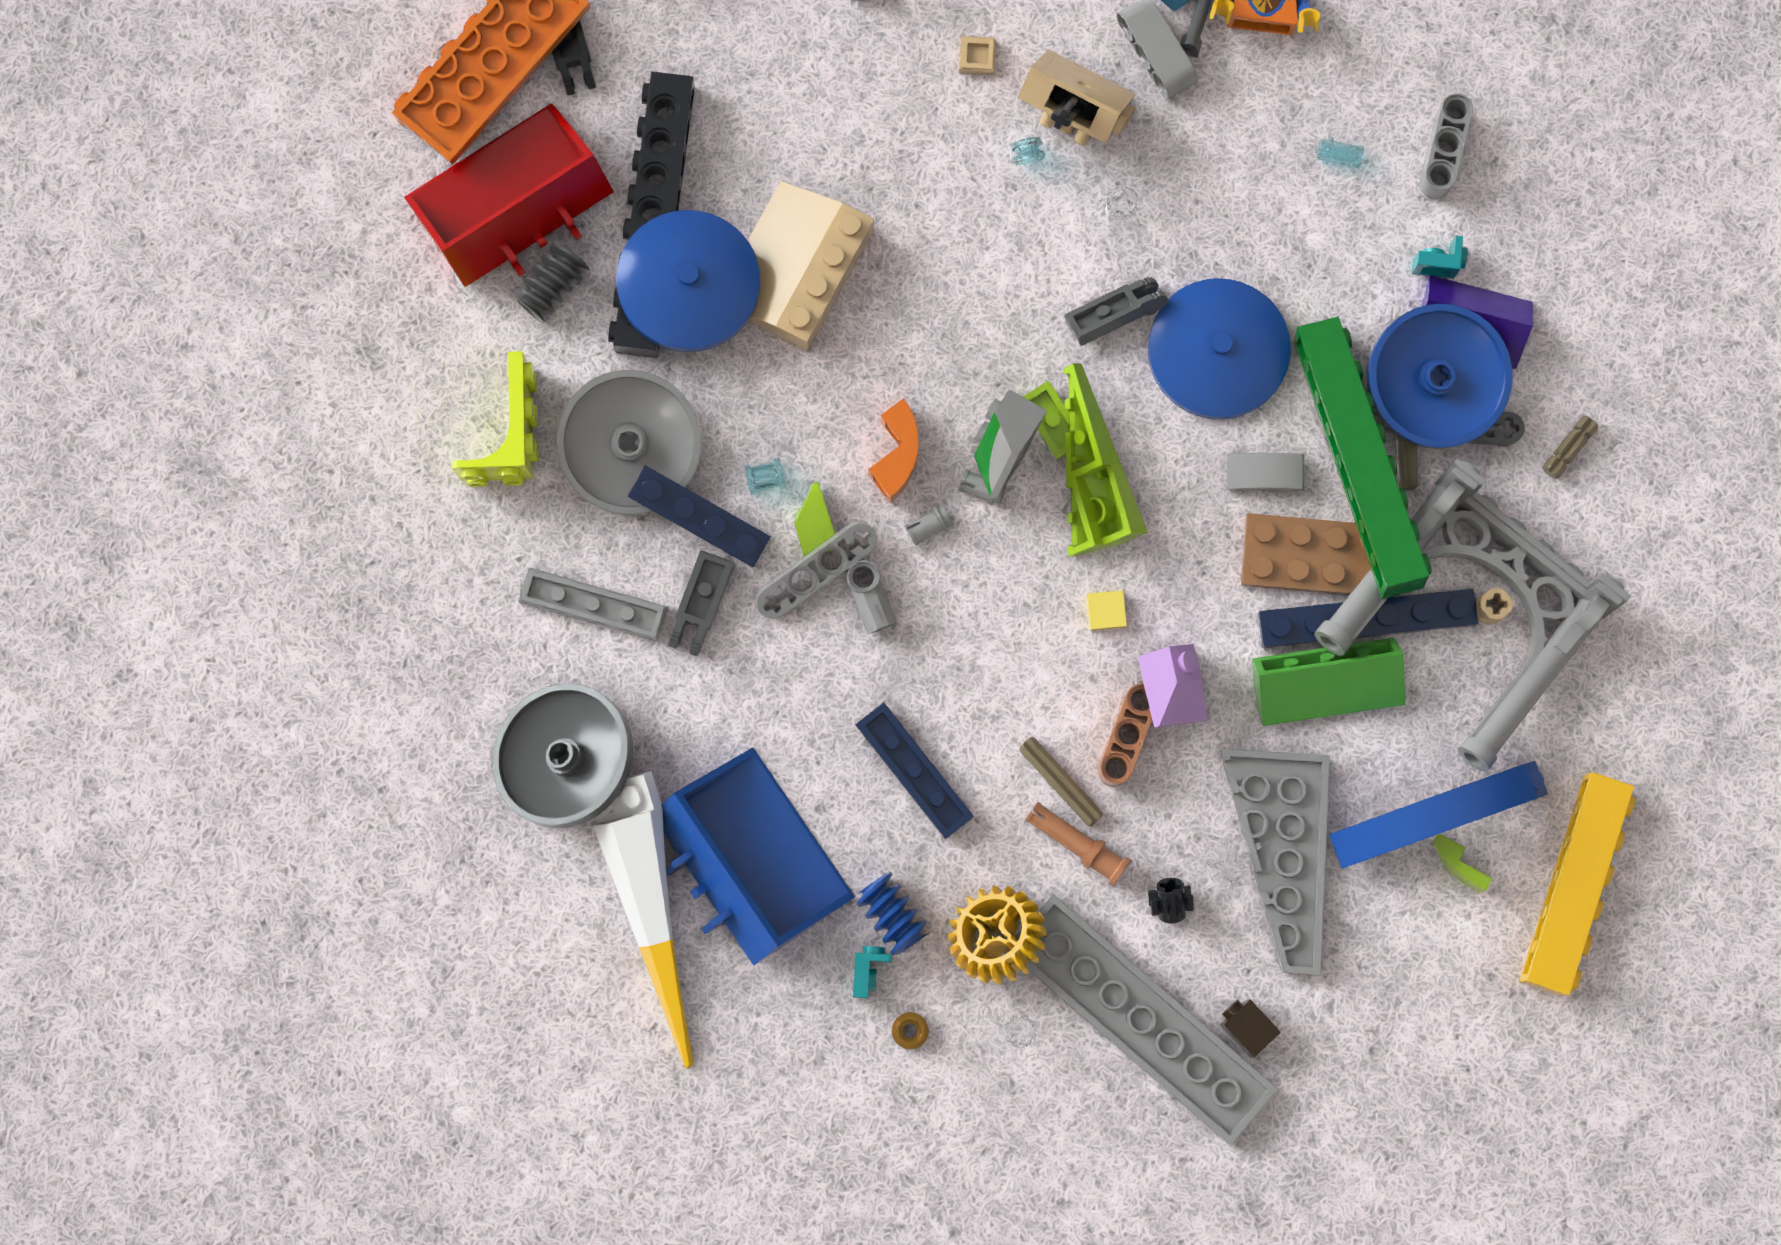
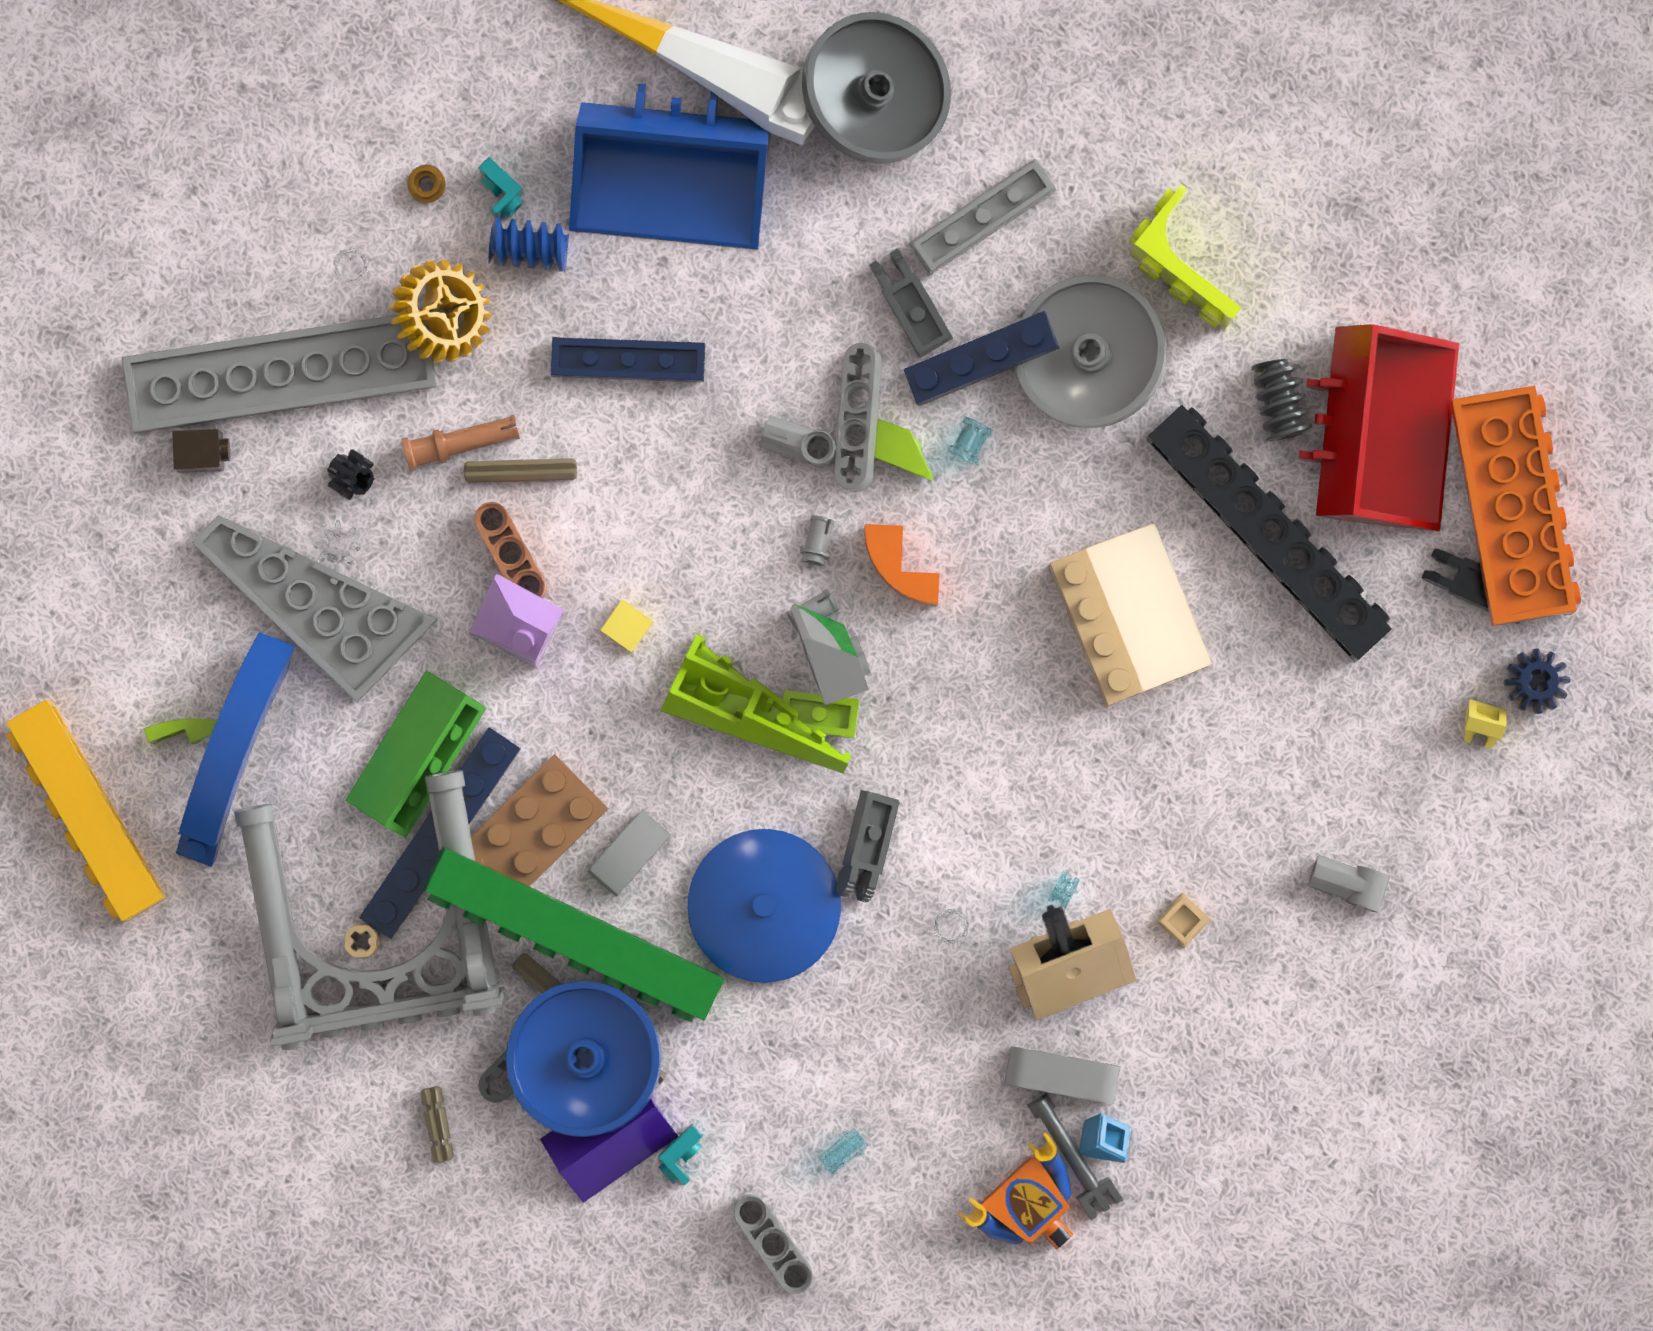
camera: 130 degrees right, 5 degrees up
blue dish [616,210,760,352] -> none

